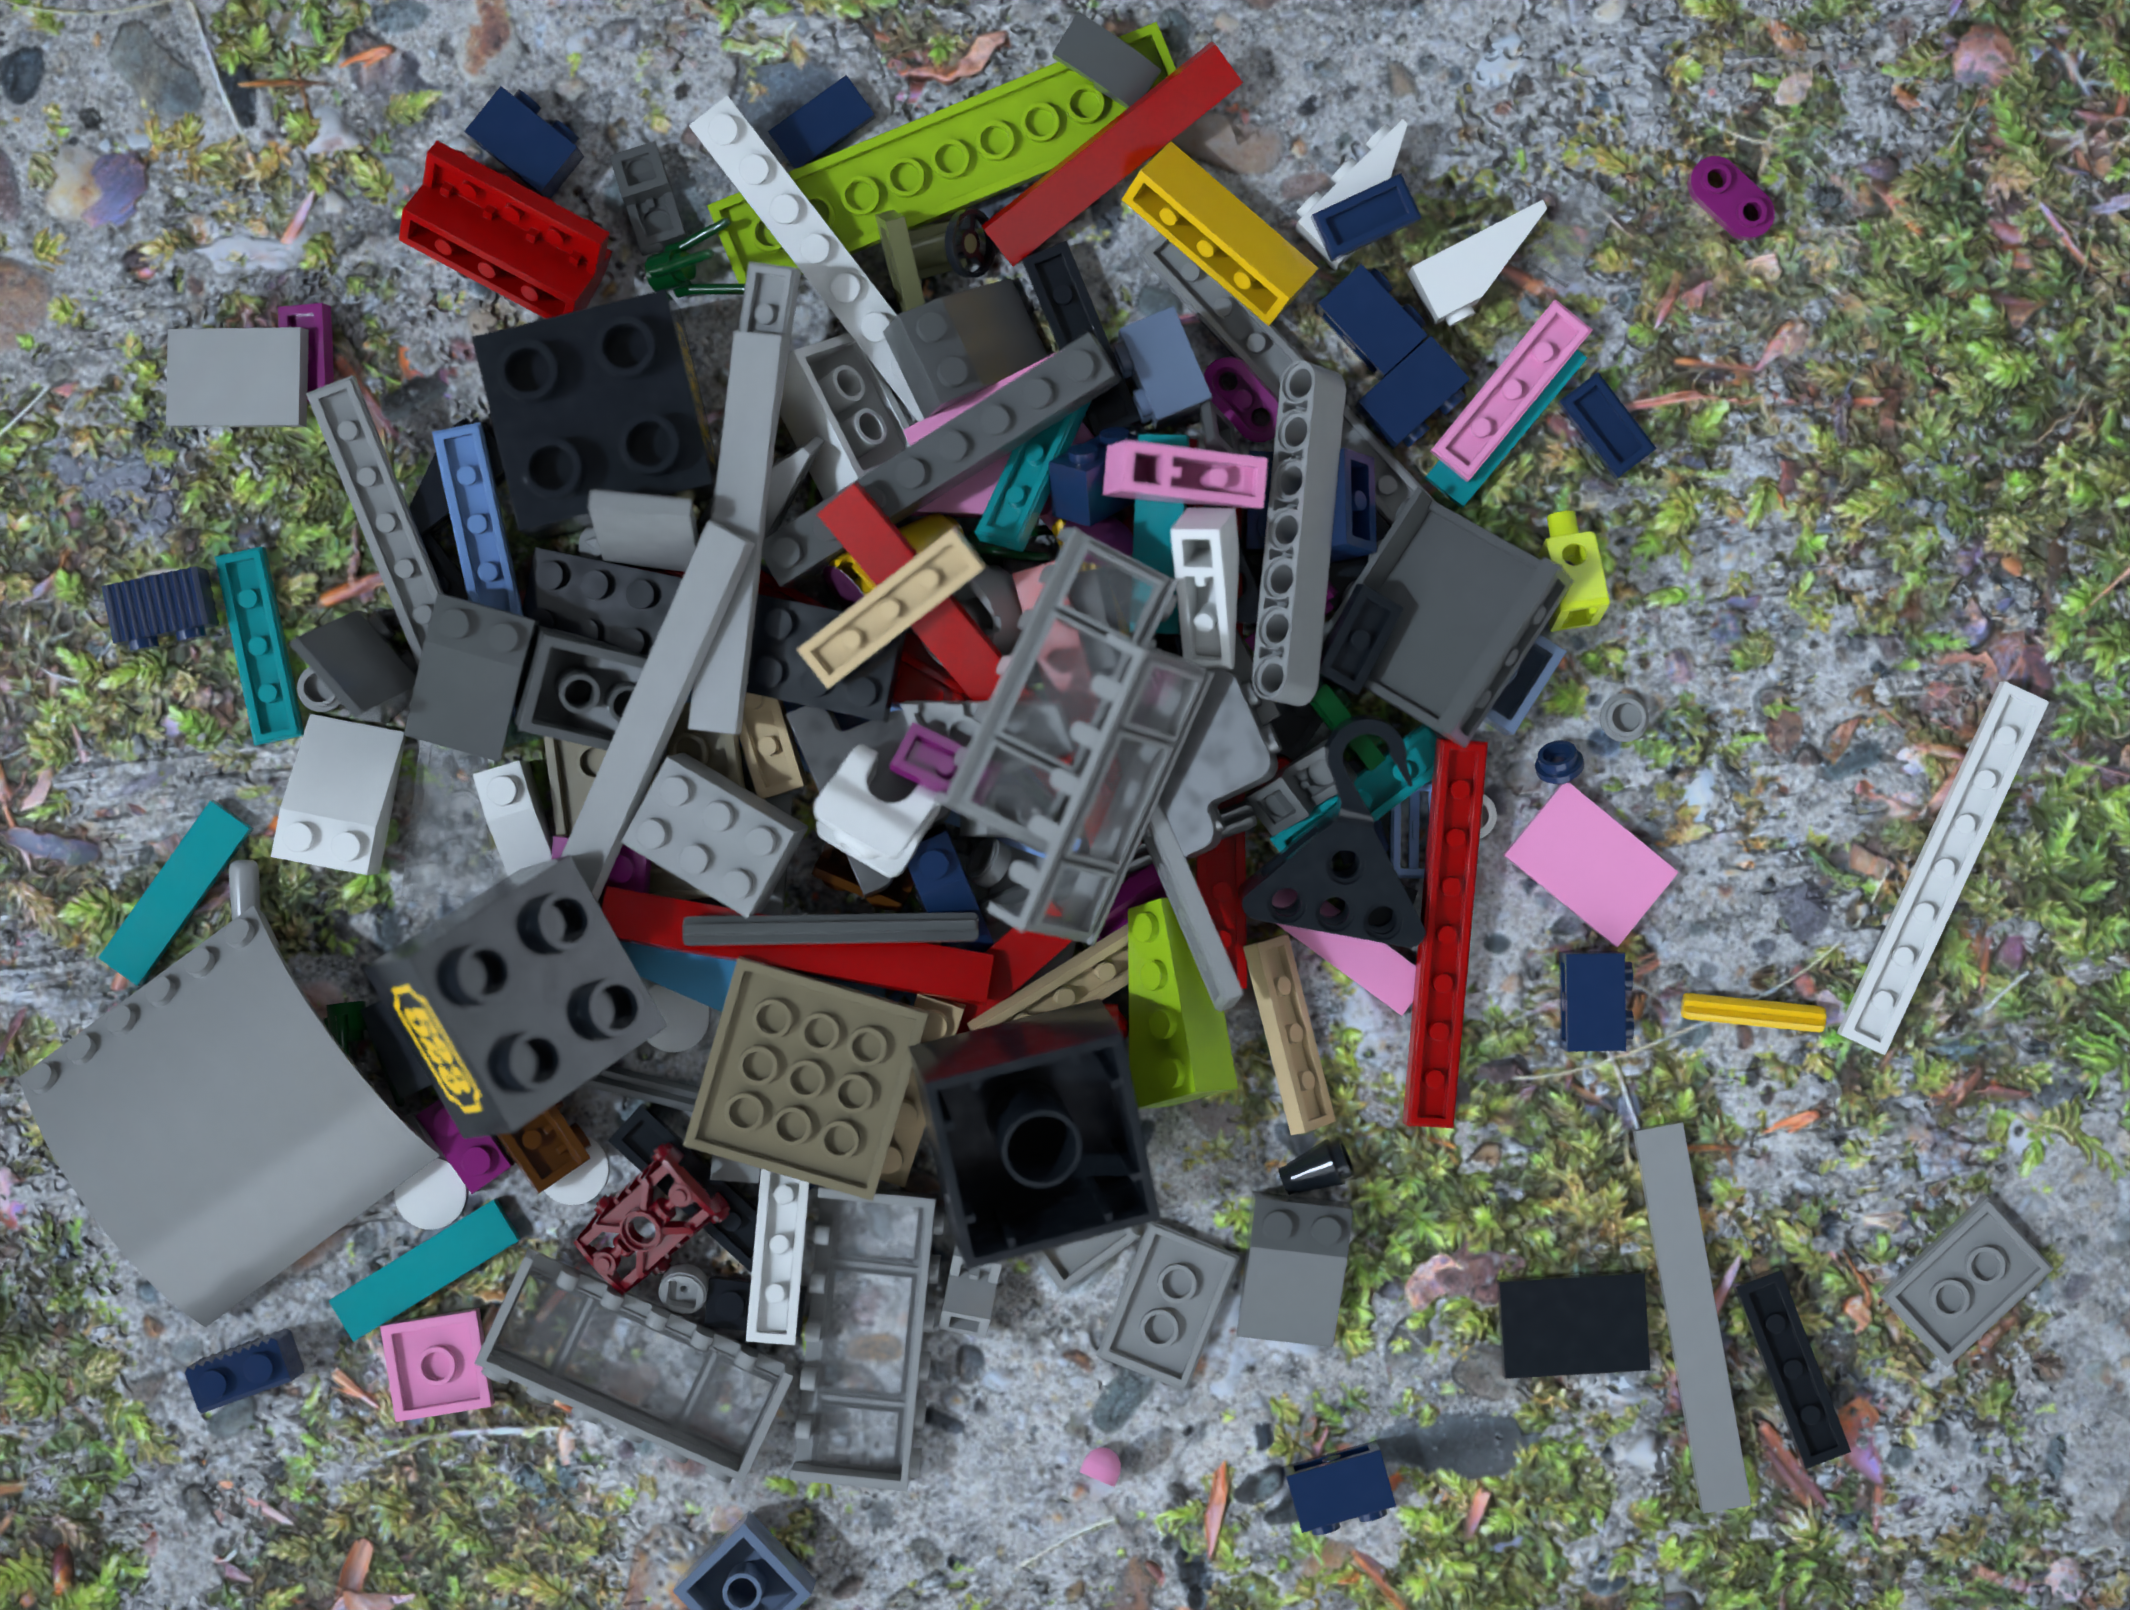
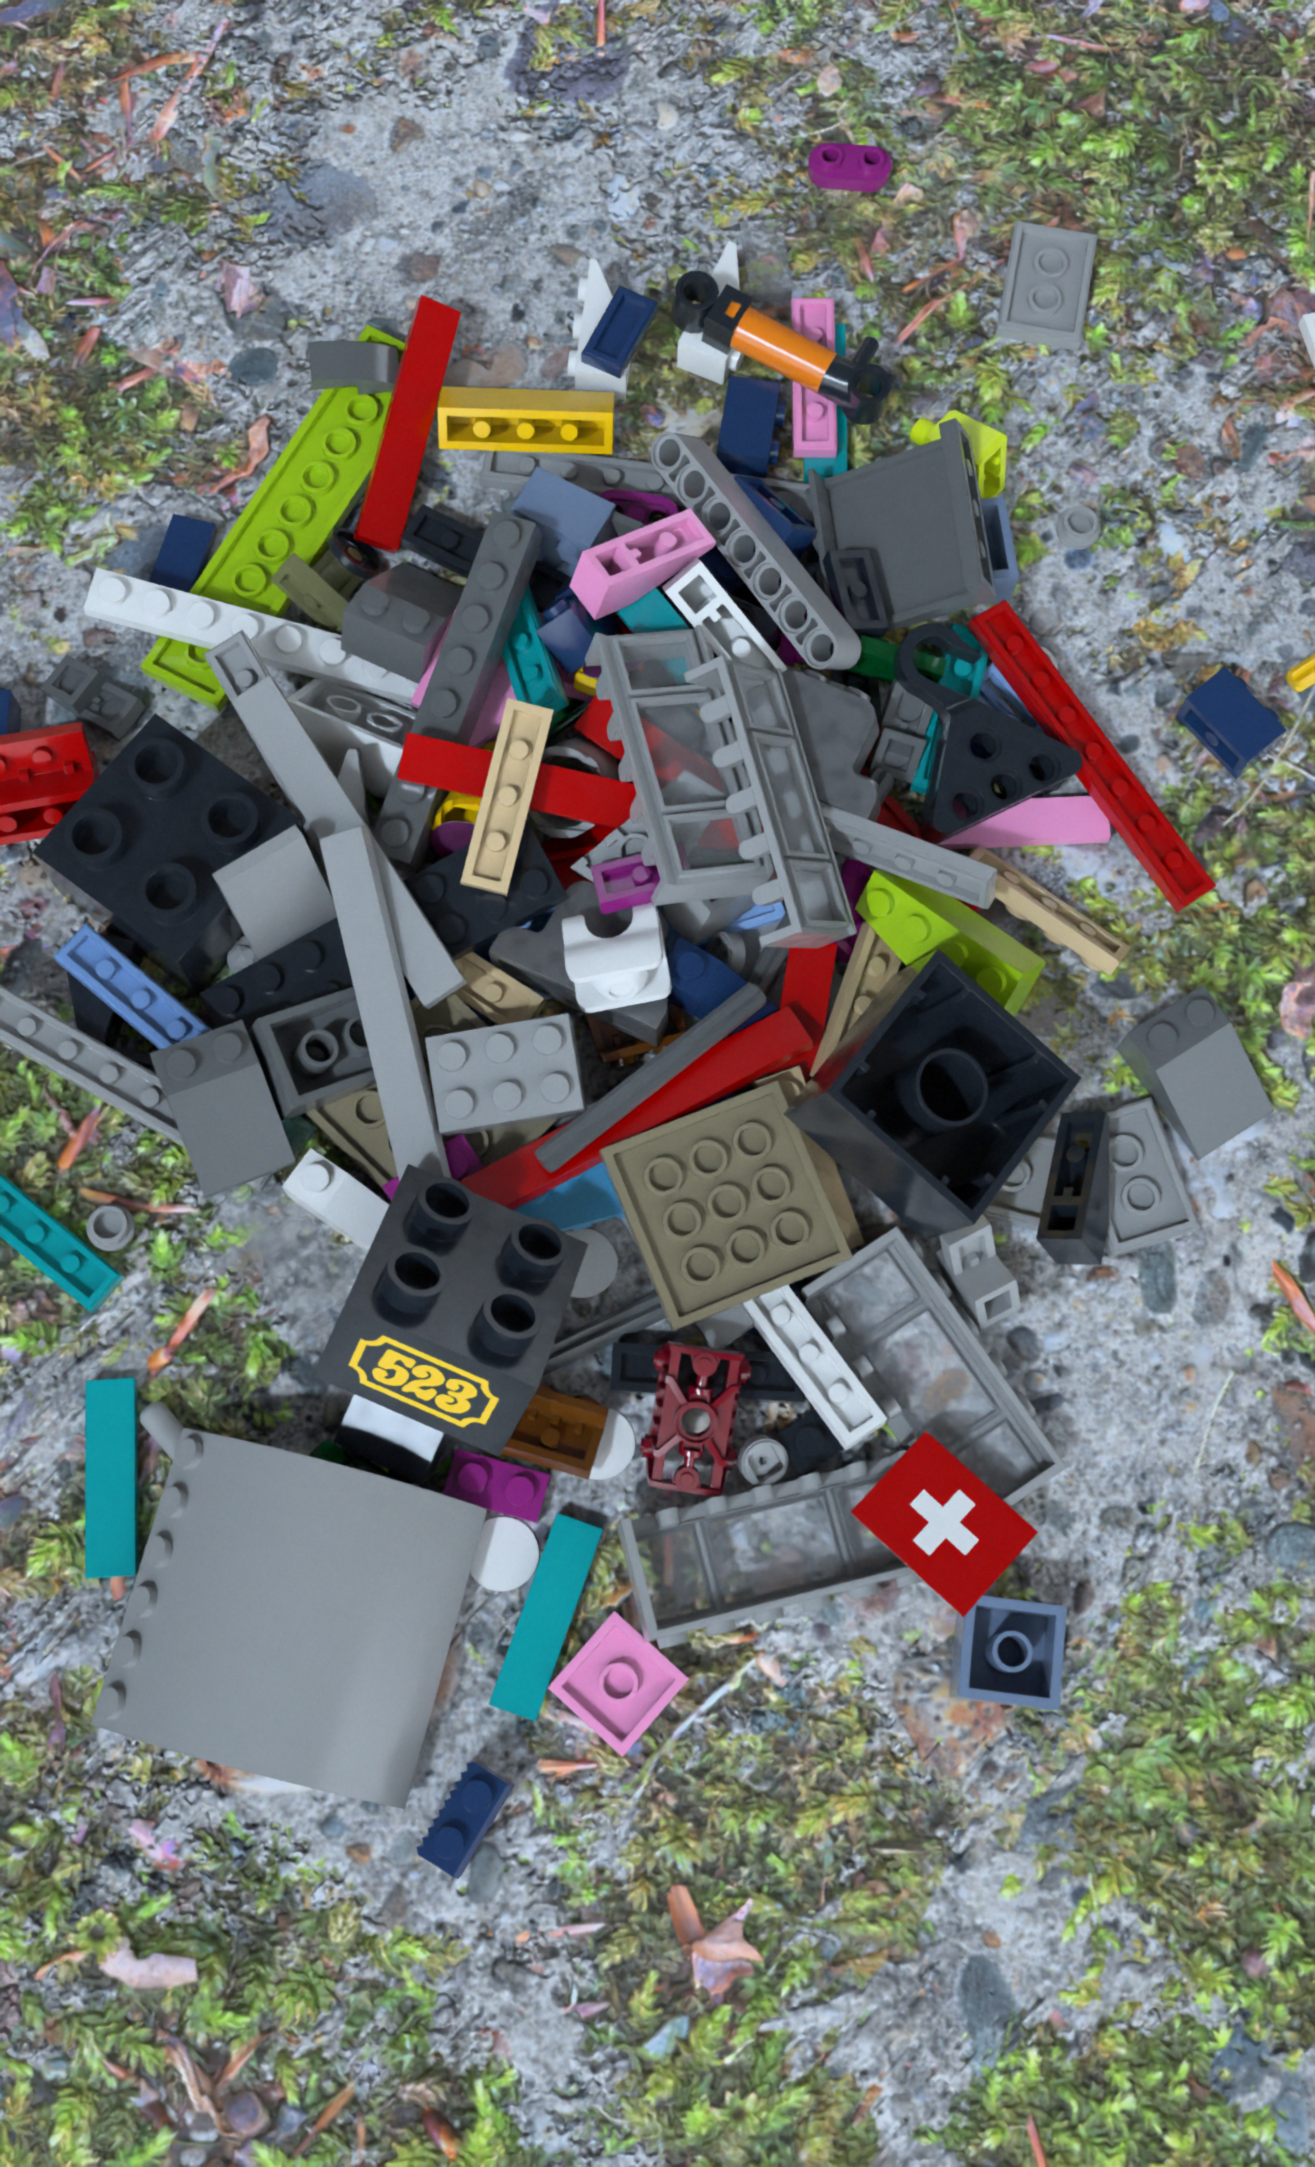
camera: 45 degrees left, 15 degrees down
white slope [271,714,406,875] -> none
dark grey slope [289,610,418,723] -> none
dark green plant [645,218,746,298] -> none
bright pink hinge [1079,1447,1121,1487] -> none
black cone [1278,1139,1354,1195] -> none
dark blue brick [1315,264,1428,381] -> none
bright pink tile [1503,783,1679,947] -> none
dark blue plate [1535,740,1584,785] -> none
dark blue tile [1557,372,1657,480] -> none
none -> black piece [672,271,891,425]
none -> red sticker [850,1431,1038,1618]
none -> light grey tile [995,221,1098,351]
none -> black slope [1036,1112,1109,1265]

